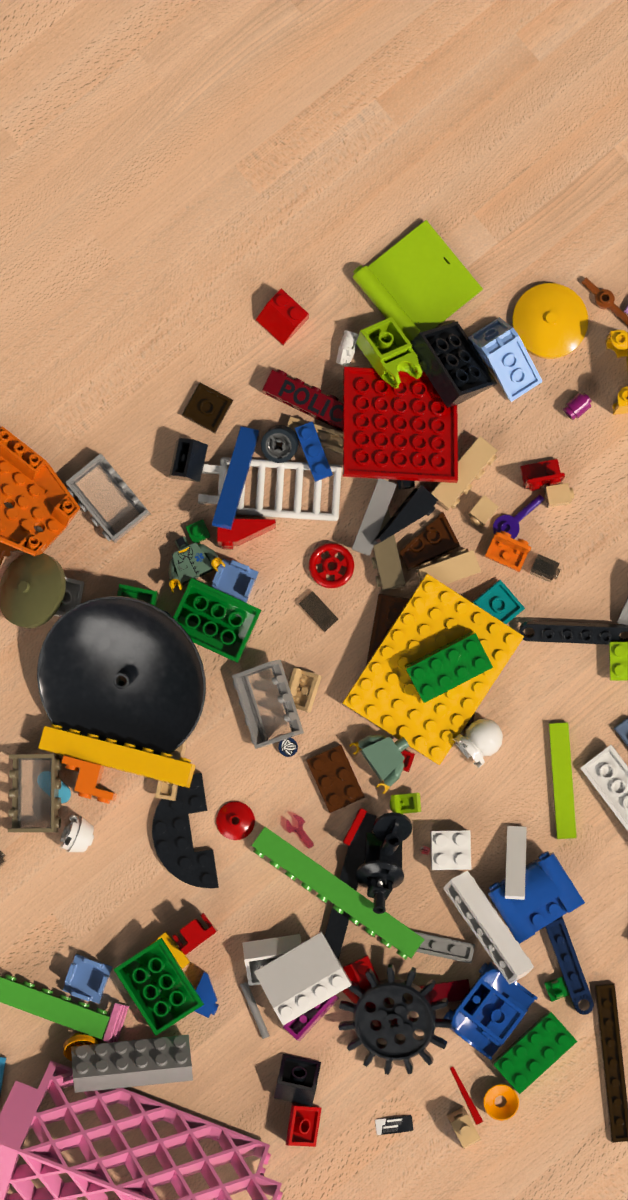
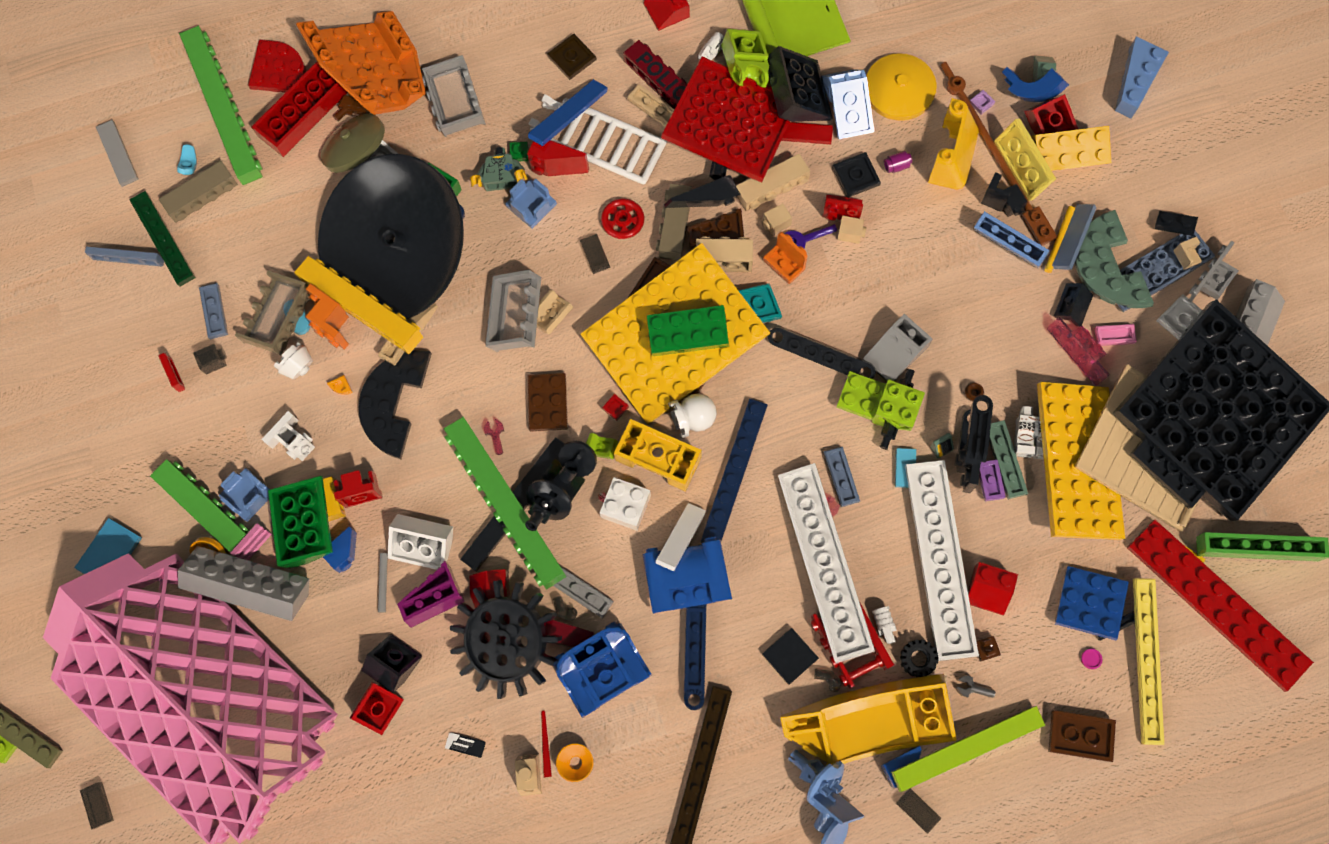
camera: 30 degrees right, 10 degrees down
black slope [169,438,208,482] -> none
green slope [173,578,262,663] -> none
red dish [216,802,255,840] -> none
white slope [254,932,352,1025] -> none
wheel [261,425,299,463] -> none
tile [279,738,298,757] -> none
blue plate [295,421,333,482] -> none
red tile [343,808,367,846] -> none
sand green torso [349,735,409,794] -> none
light grey tile [352,479,397,557] -> none
white brick [443,871,534,985] -> none
green brick [492,1011,578,1094] -> none
clear smoke brick [529,554,561,583] -> none
green tile [544,976,570,1002] -> none
lime tile [549,722,577,839] -> none
none -> white tile [261,411,315,461]
none -> light orange tile [327,375,353,395]
none -> clear smoke arm [552,596,578,621]
none -> yellow plate [614,419,702,492]
none -> dark blue plate [701,399,768,543]
none -> red tile [781,122,833,145]
none -> black tile [832,152,881,198]

